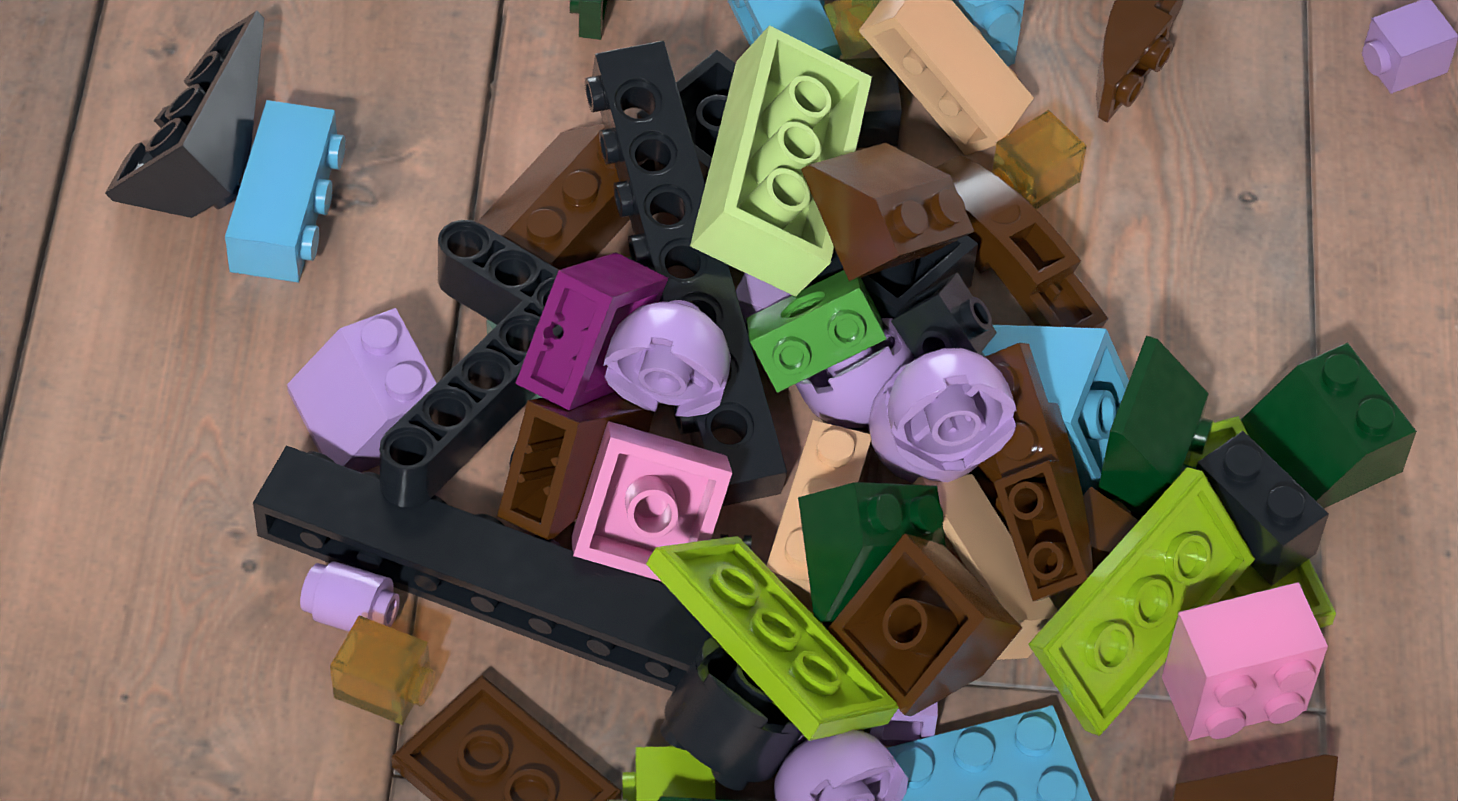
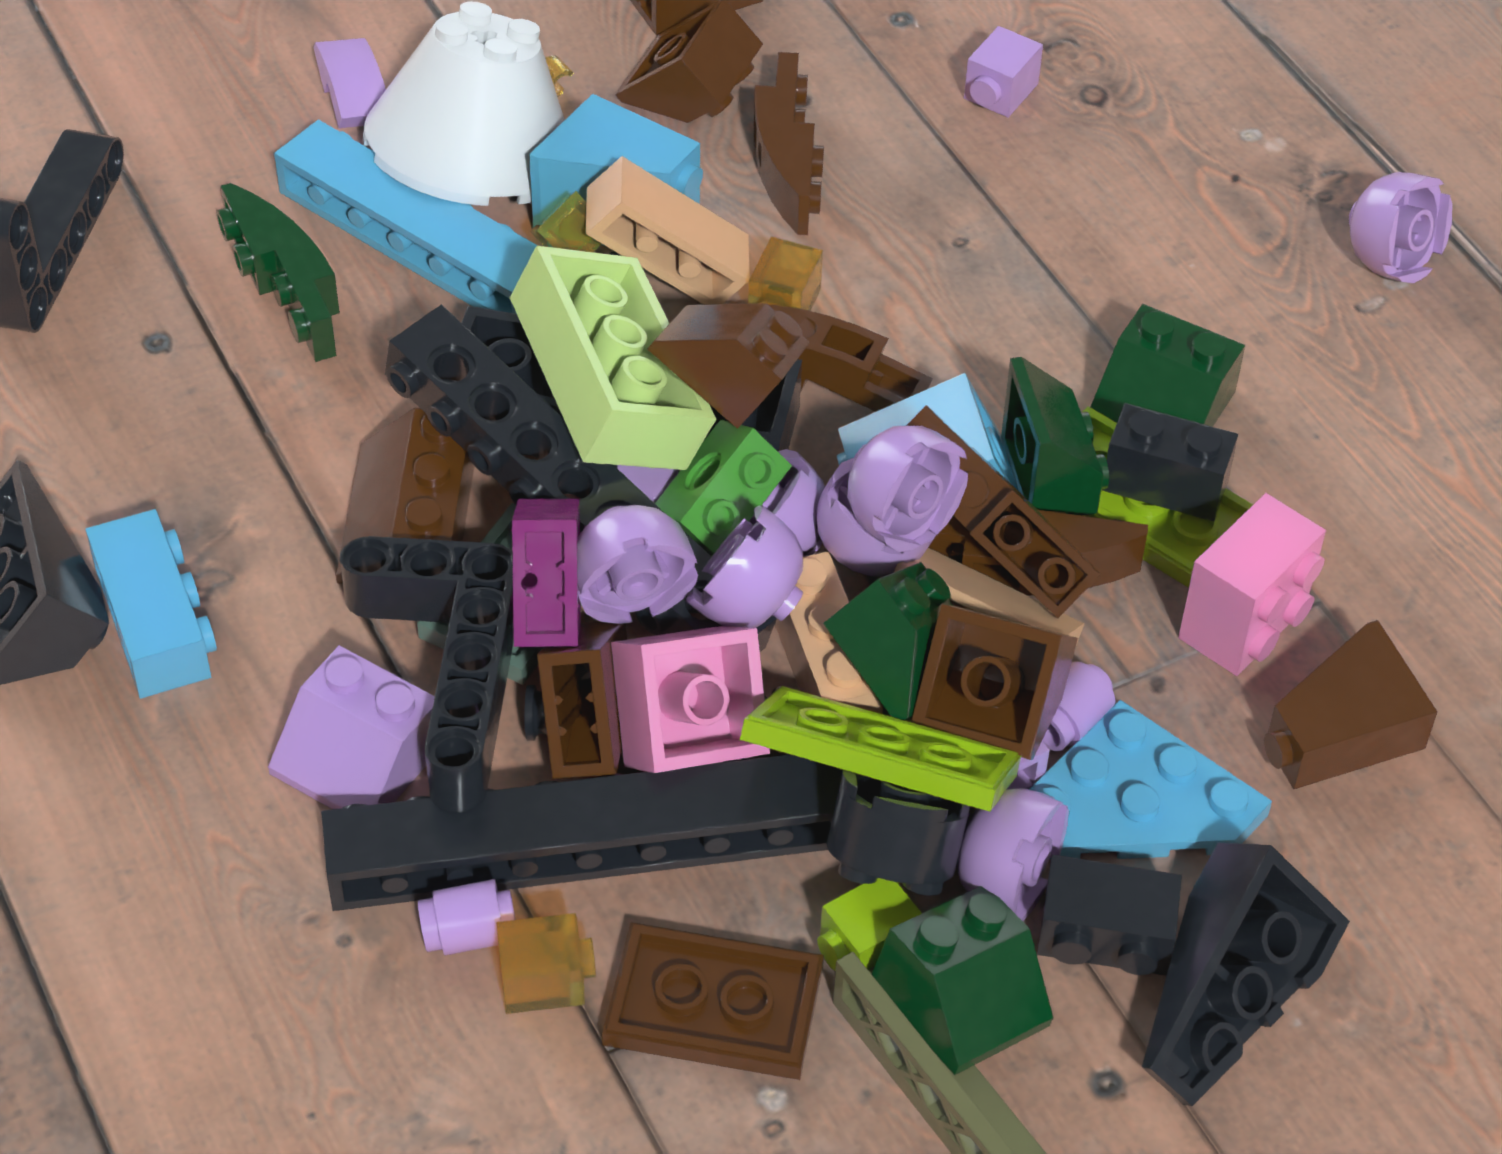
camera: 30 degrees left, 5 degrees down
black brick [891,273,997,360] -> none
lime tile [1028,467,1255,736] -> none
none -> lavender cylinder [685,505,803,628]
none -> lavender brick [1042,662,1115,751]

